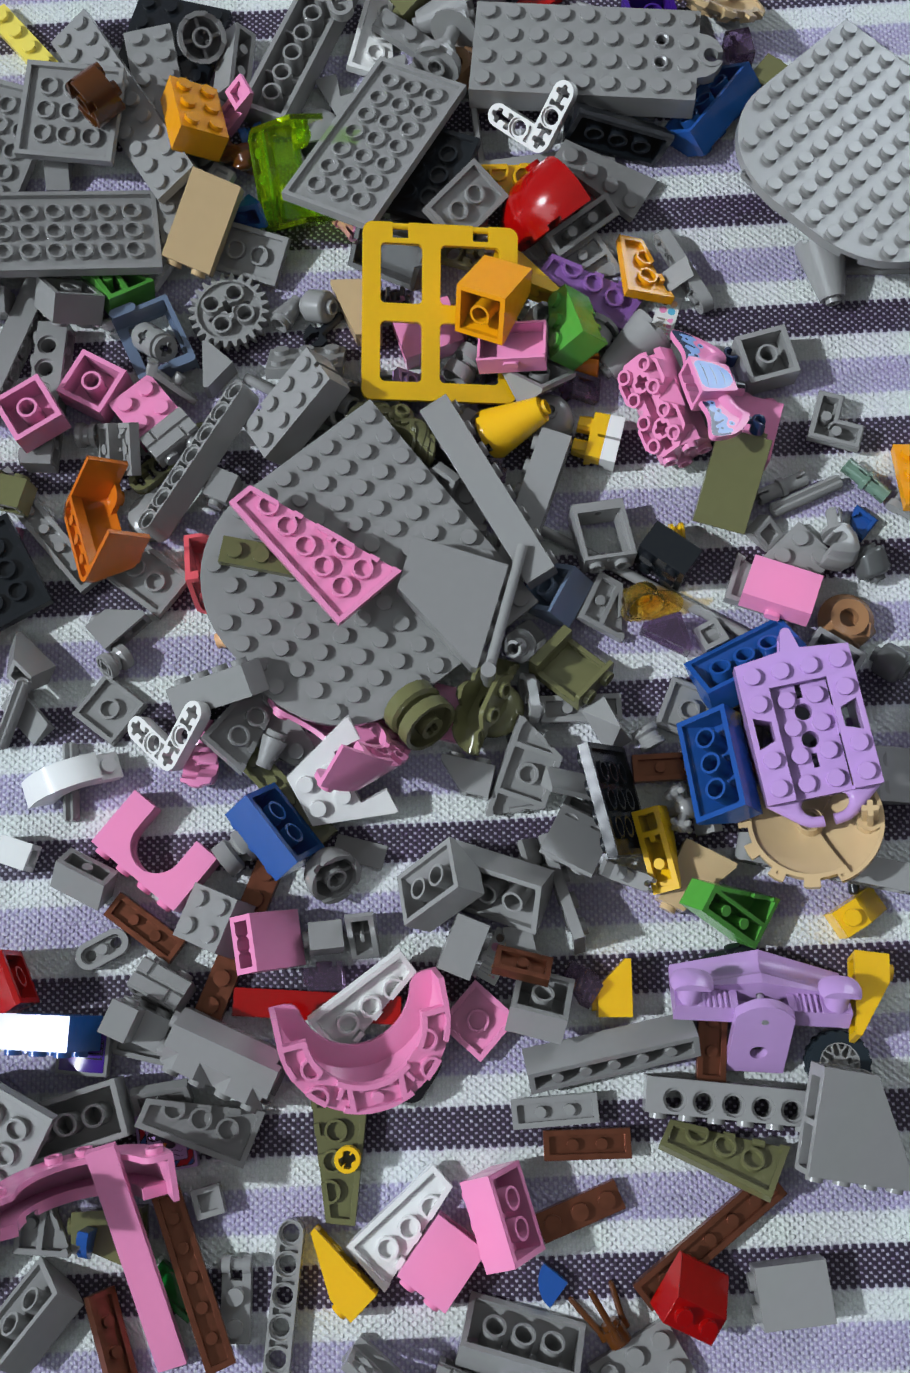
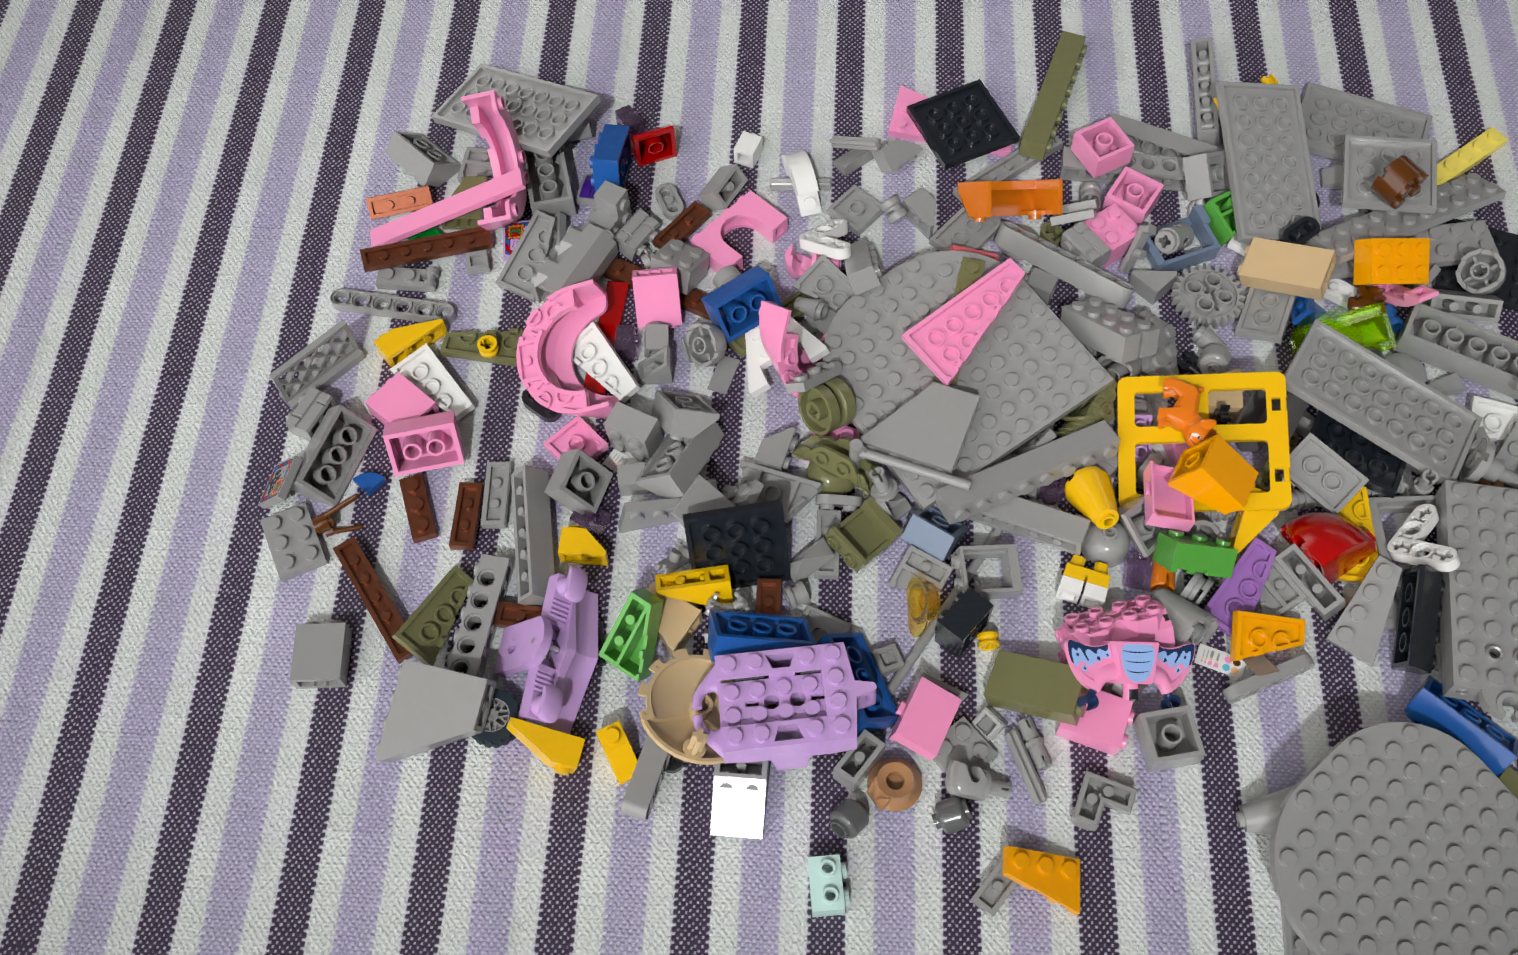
camera: 90 degrees right, 15 degrees down
blue tile [76,1226,97,1259] -> none
copper plate [491,944,553,987] -> none
clear purple slope [639,612,693,658] -> none
red slope [650,1250,729,1346] -> none
sand green pin [840,458,892,504] -> none
blue tile [850,505,879,542] -> none
none -> light grey plate [641,248,655,269]
none -> light grey plate [722,480,764,506]
none -> light grey plate [785,361,842,393]
none -> orange animal [1157,378,1217,447]
none -> black plate [1280,216,1320,245]
none -> light grey pin [1408,469,1439,496]

